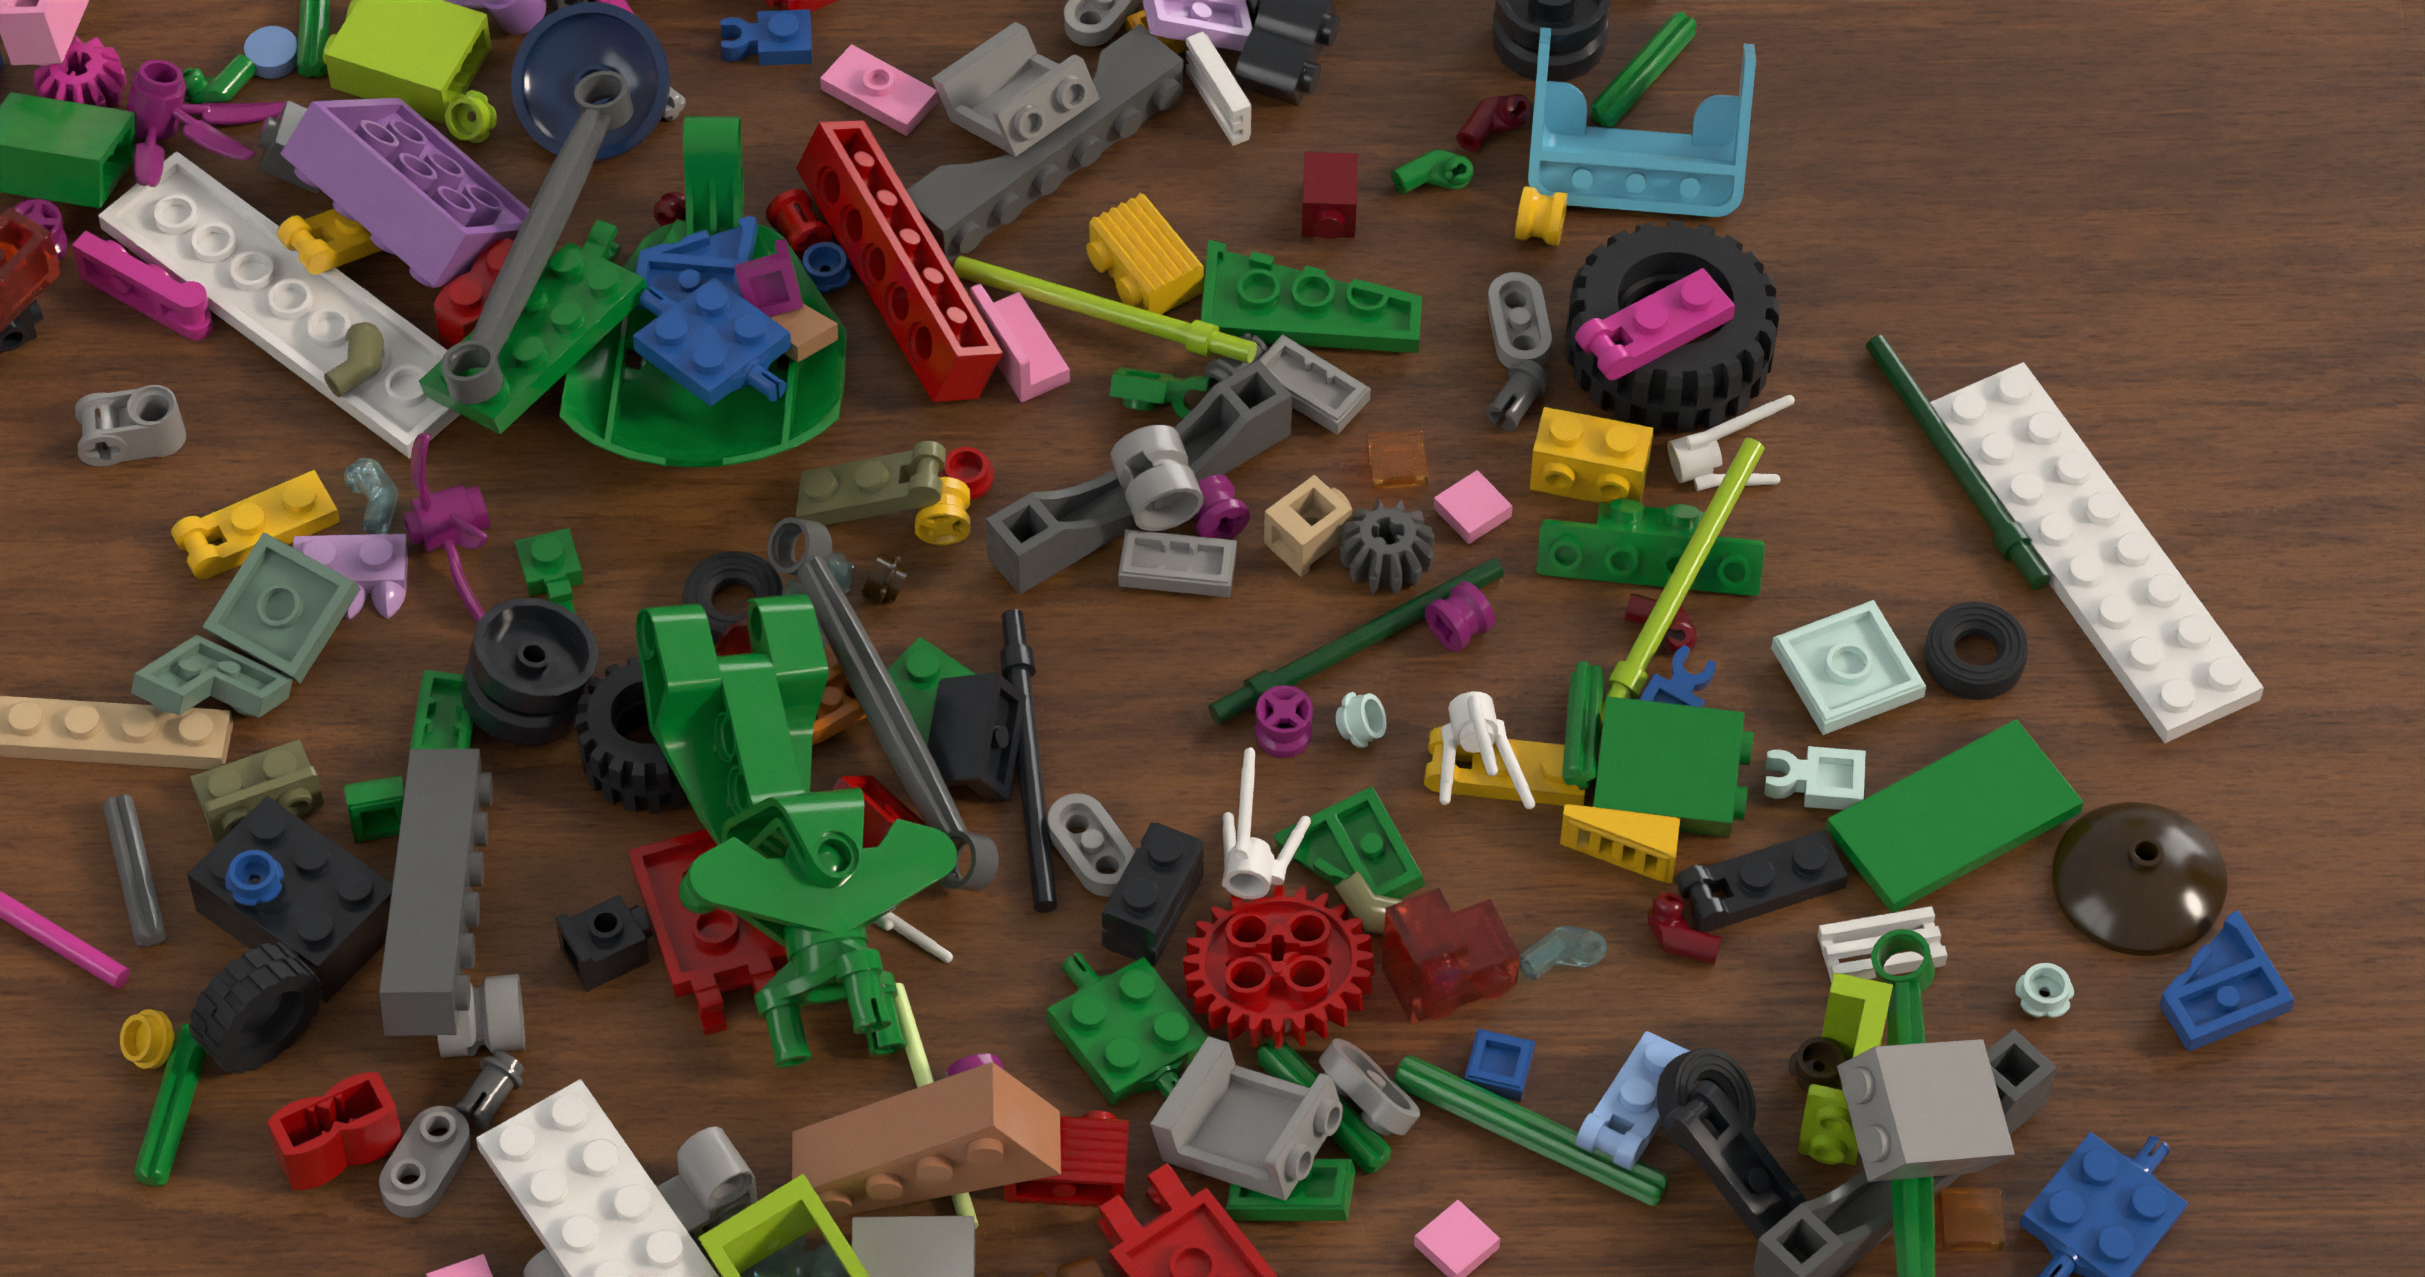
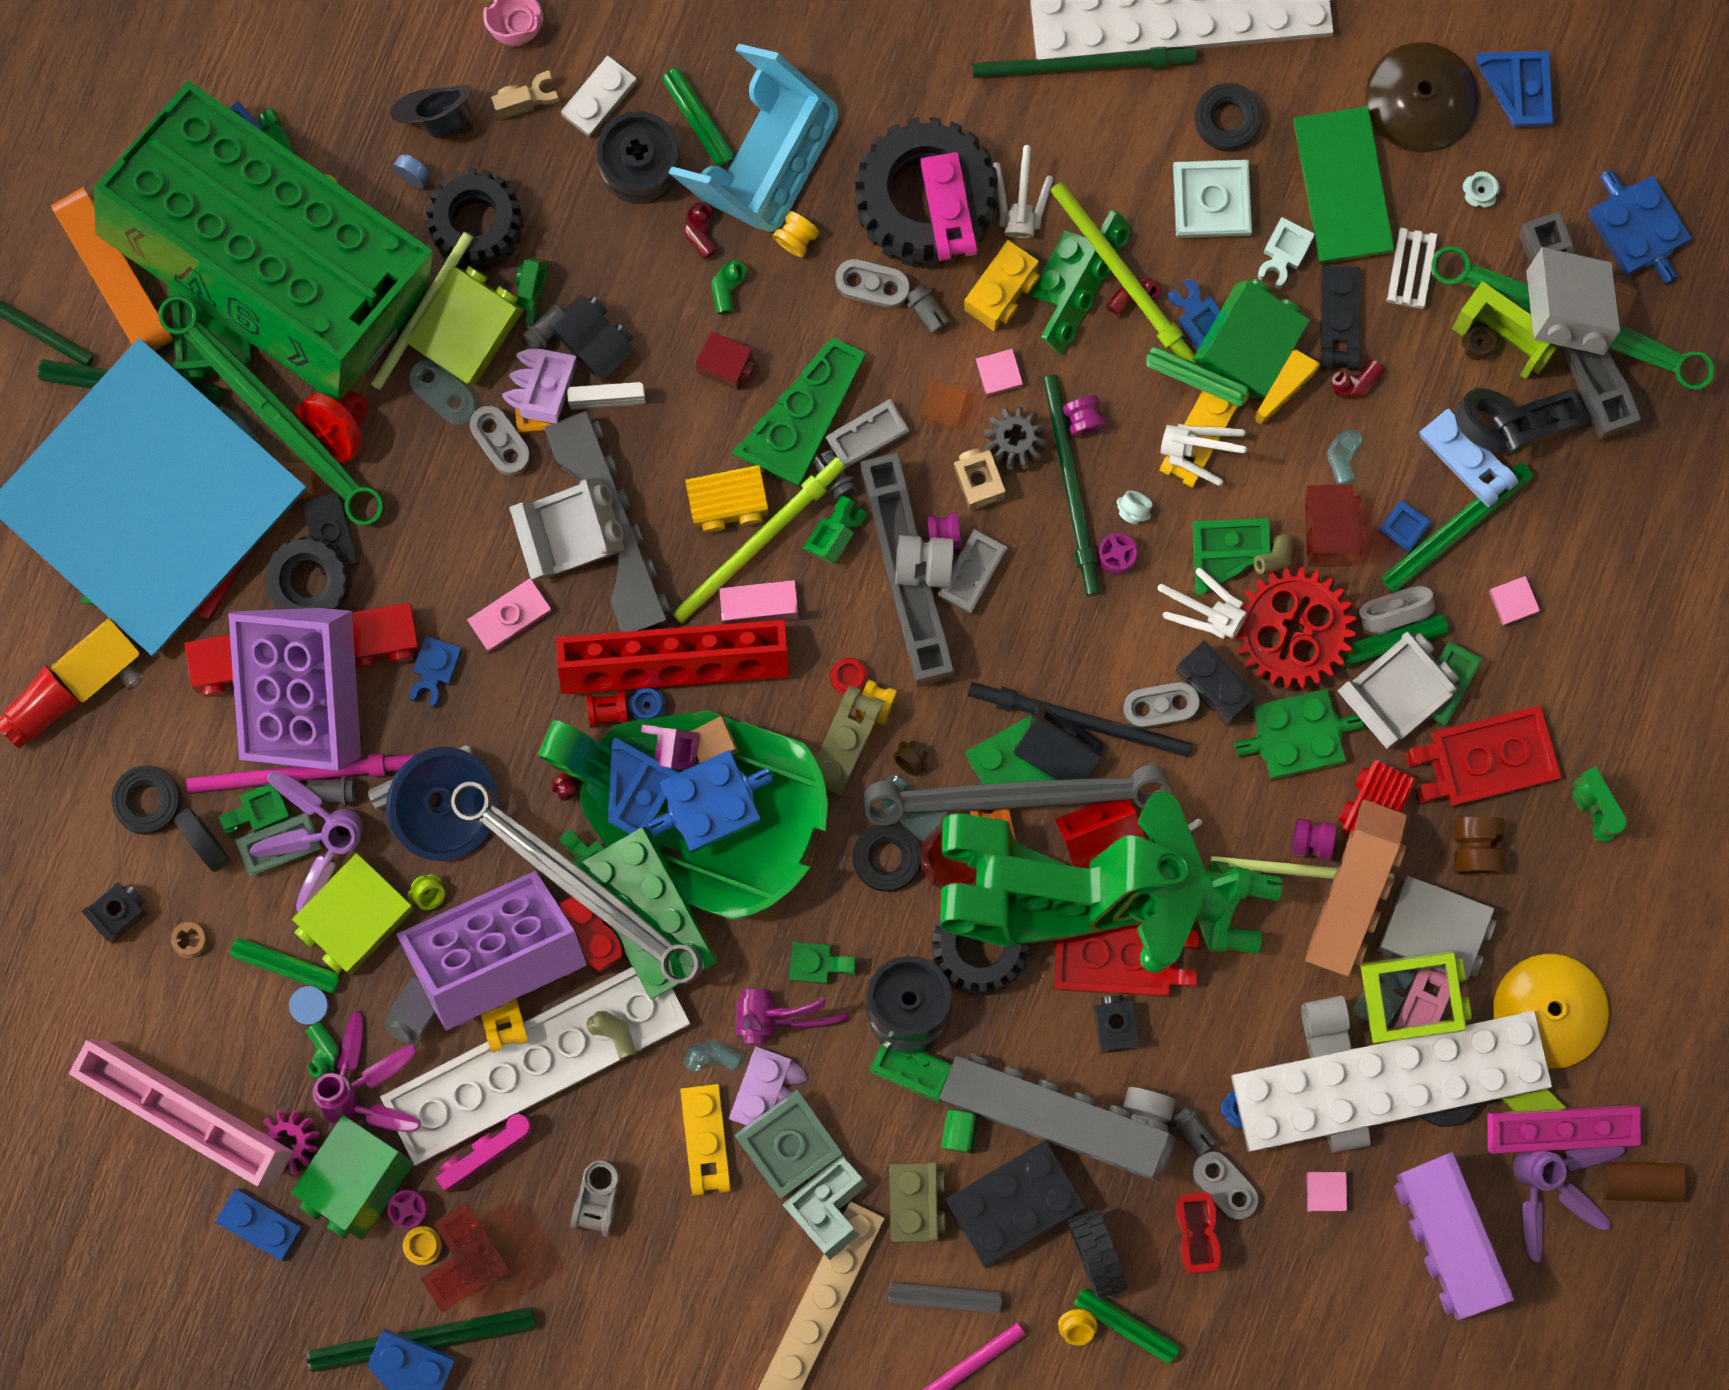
camera: 65 degrees left, 25 degrees up
blue plate [225,850,284,906] -> none

